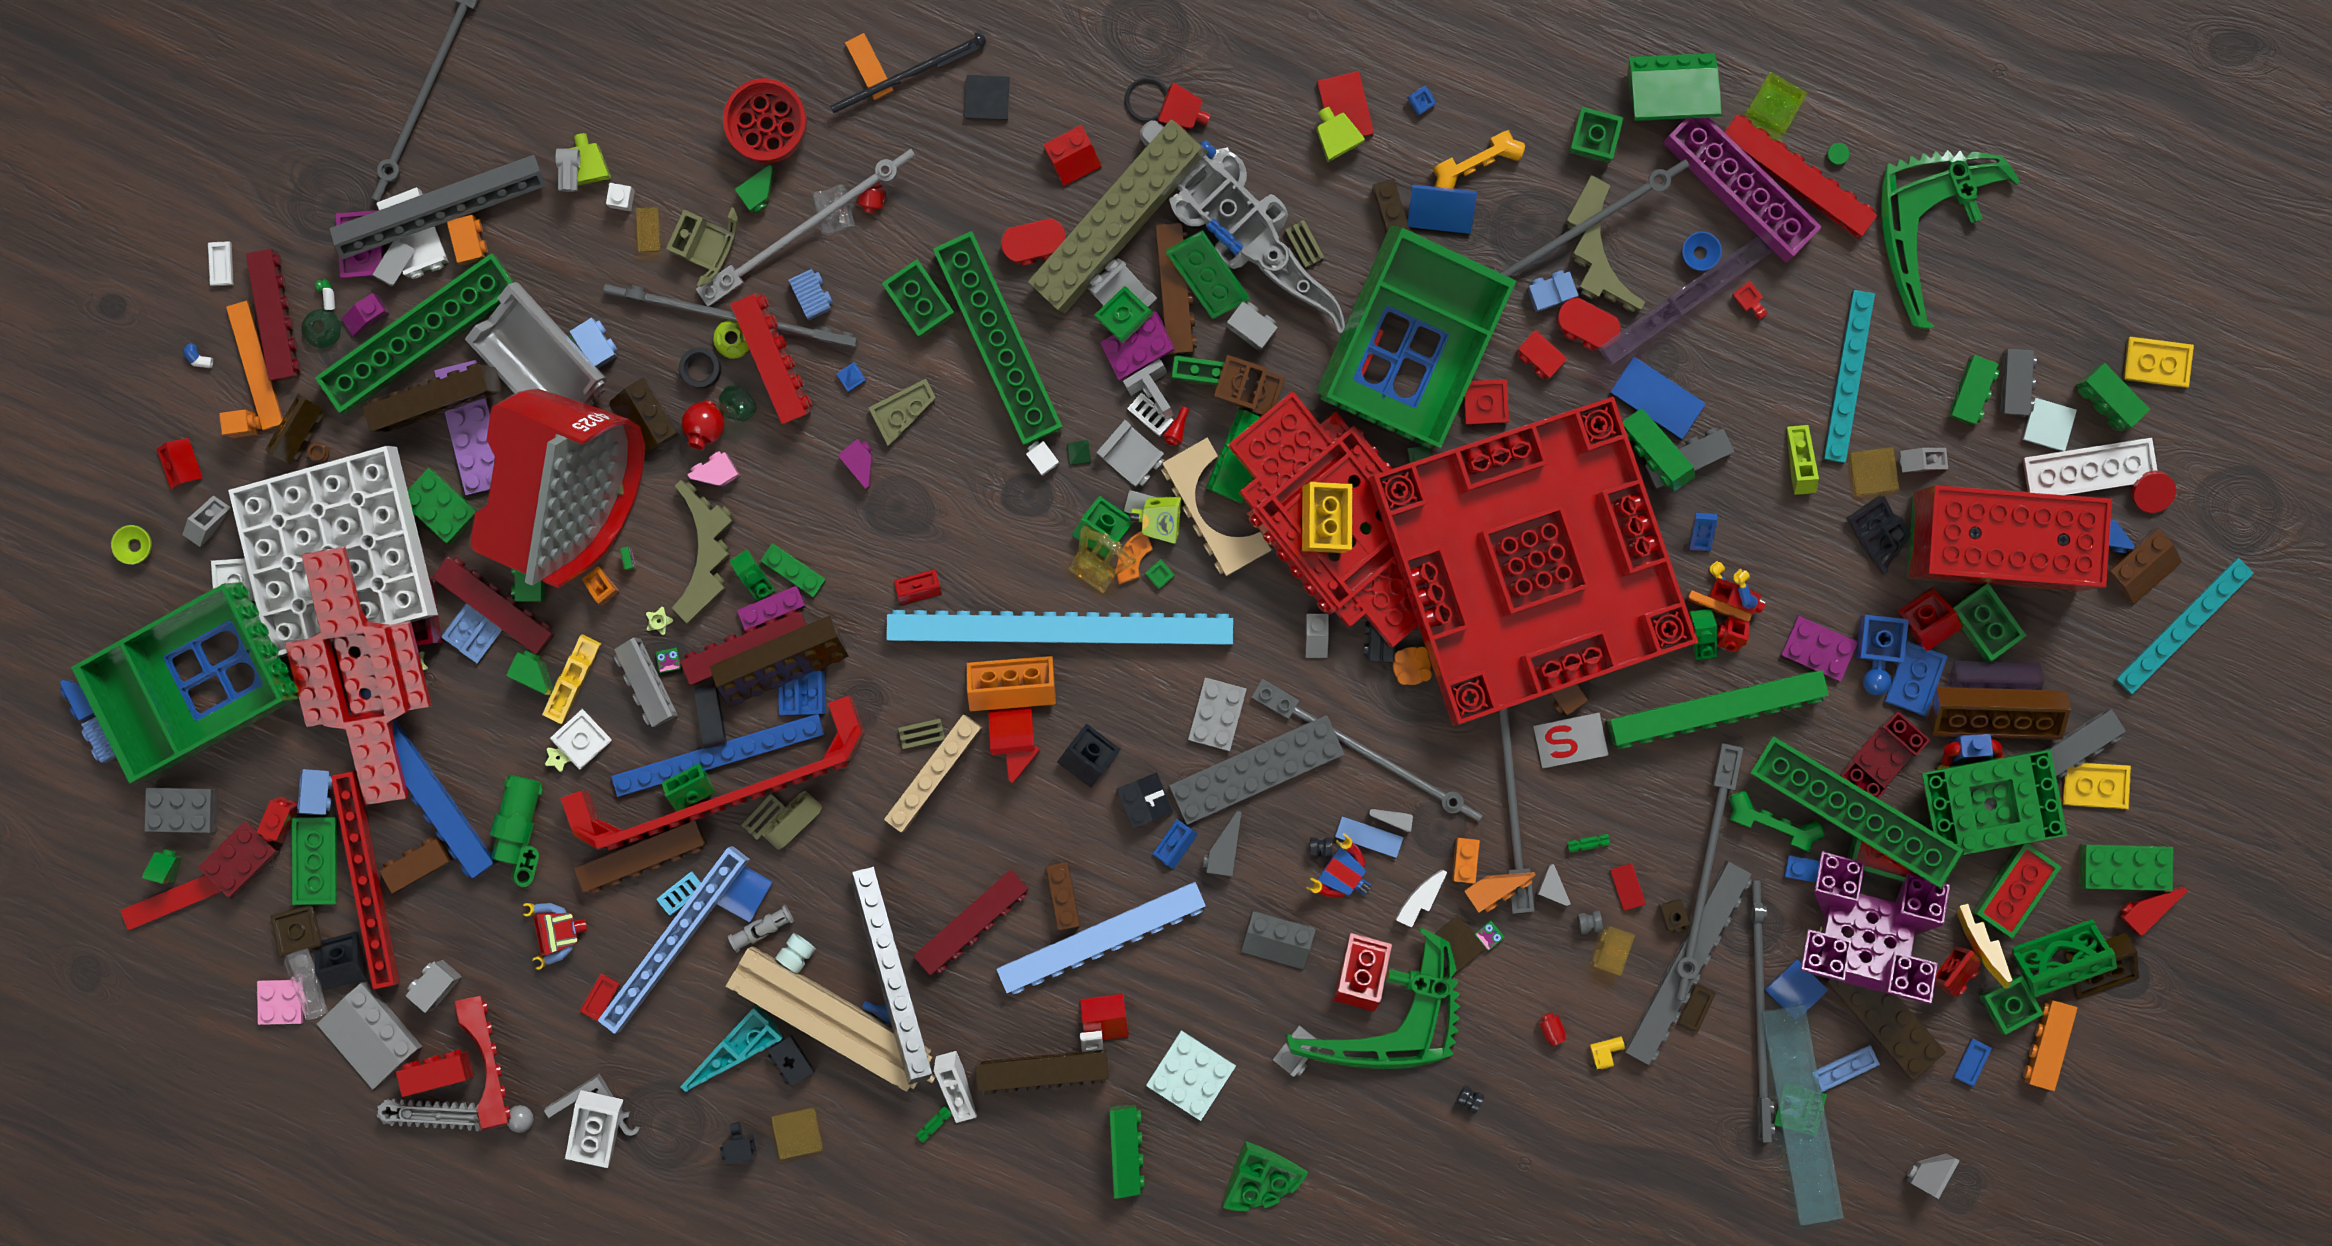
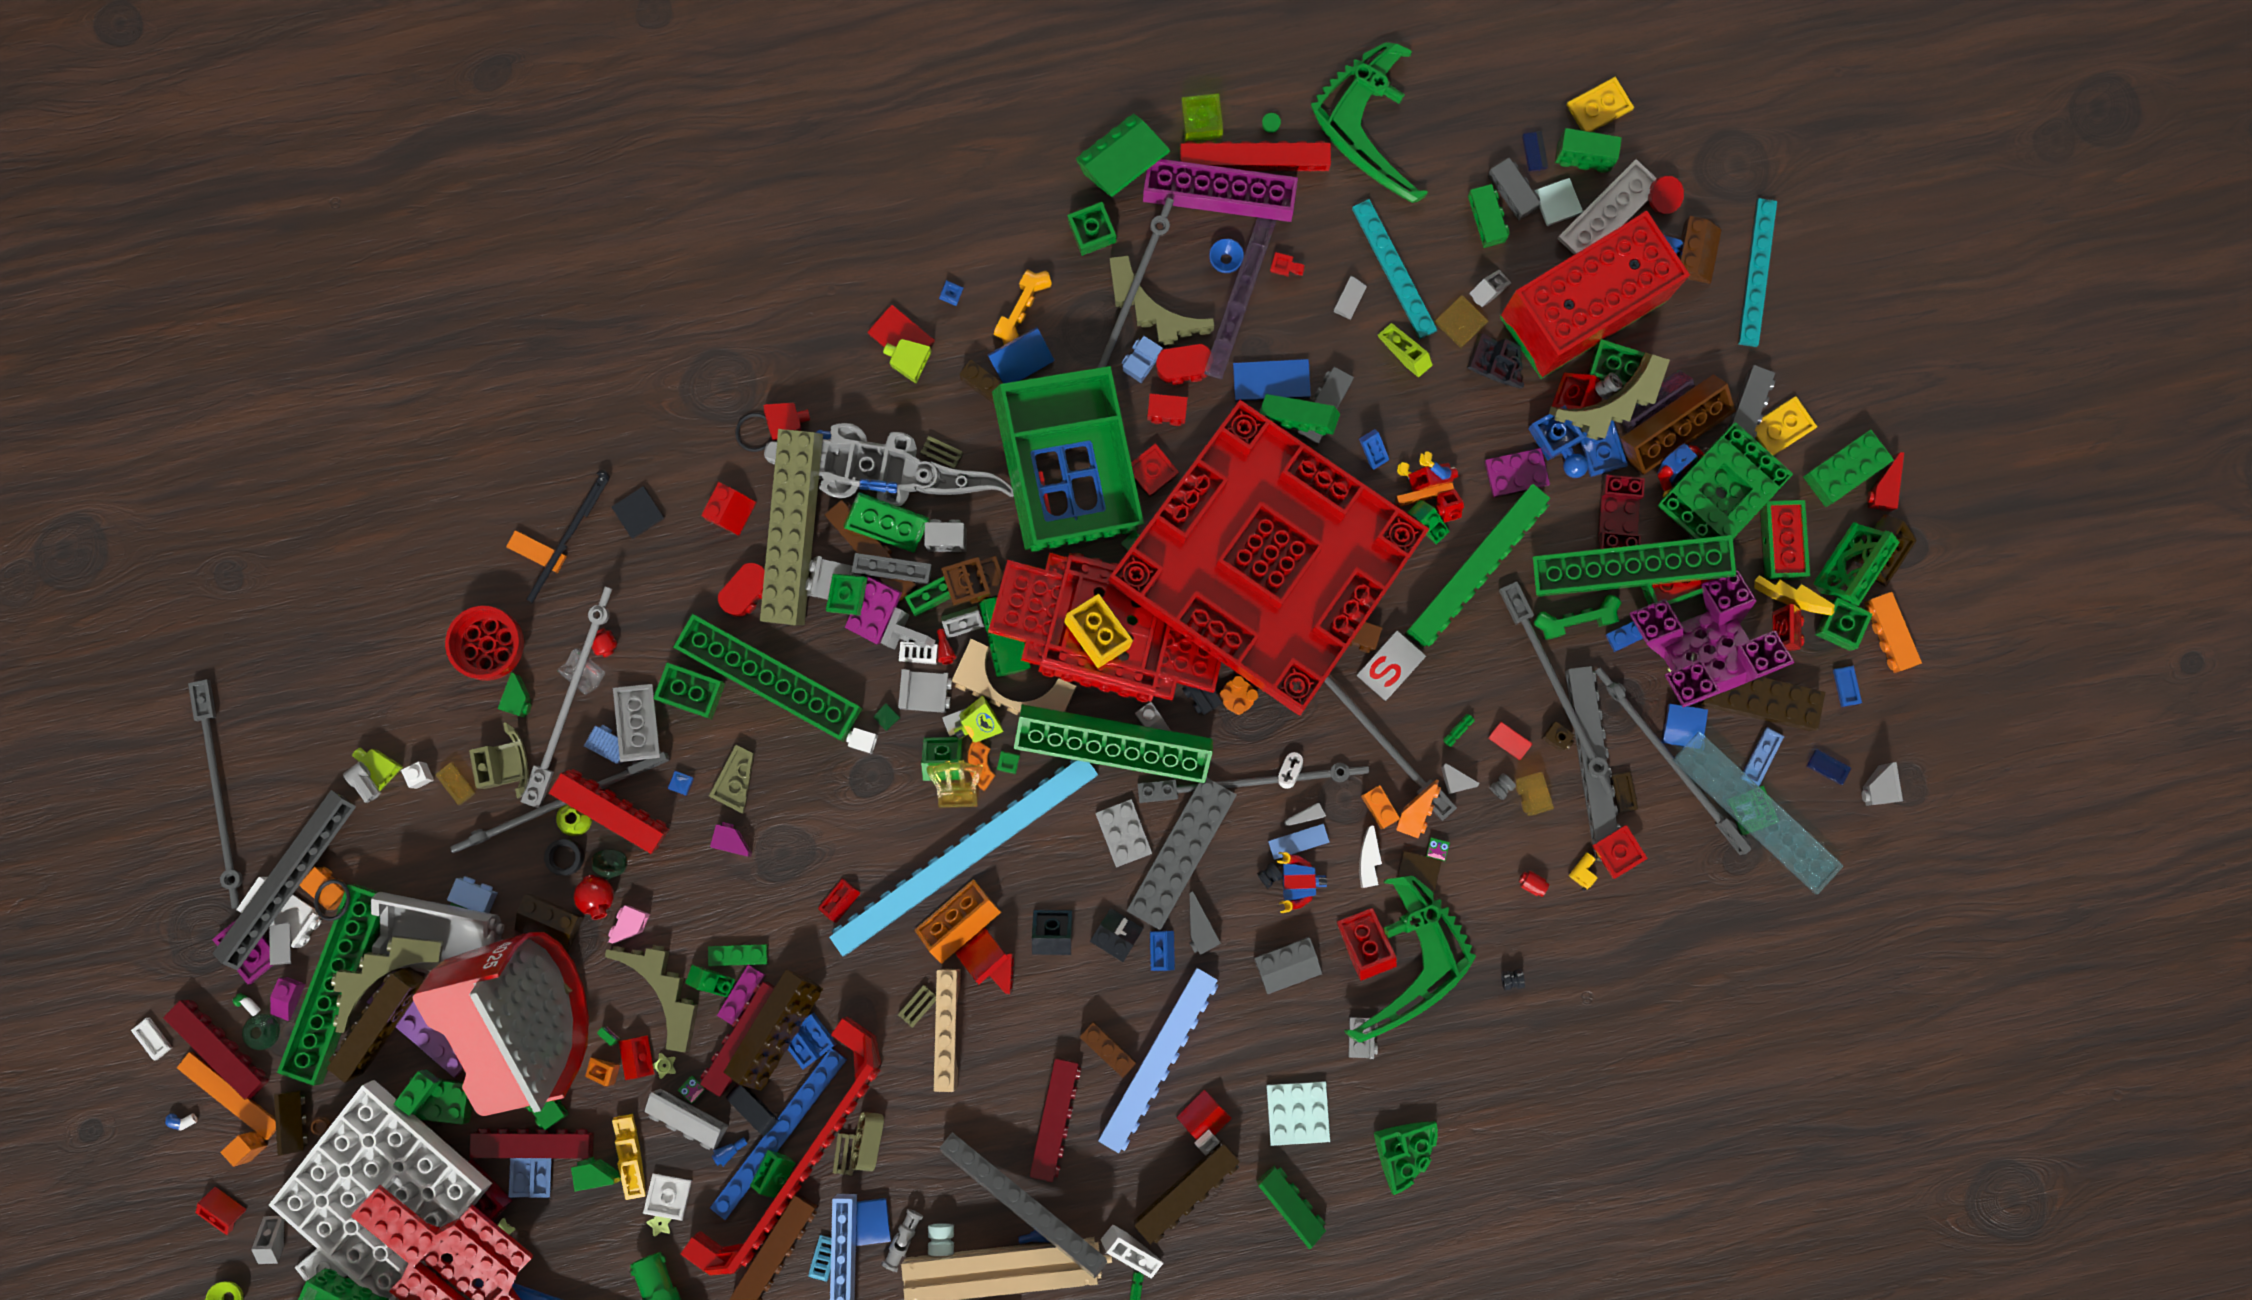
camera: 35 degrees left, 5 degrees down
none -> black tyre [314,879,351,921]
none -> olive arch [331,936,444,1033]
none -> green brick [394,1069,441,1116]
none -> light grey plate [613,684,660,762]
none -> red panel [619,1035,654,1080]
none -> blue cone [712,1137,748,1167]
none -> dark grey plate [852,553,932,584]
none -> light grey slope [941,606,984,639]
none -> green brick [1014,704,1213,783]
none -> white beam [1278,752,1303,788]
none -> light grey slope [1334,276,1367,320]
none -> clear blue tile [1522,131,1548,172]
none -> olive arch [1549,353,1670,440]
none -> red plate [1592,825,1648,879]
none -> dark grey wheel [1595,373,1622,399]
none -> clear blue tile [1806,749,1851,785]

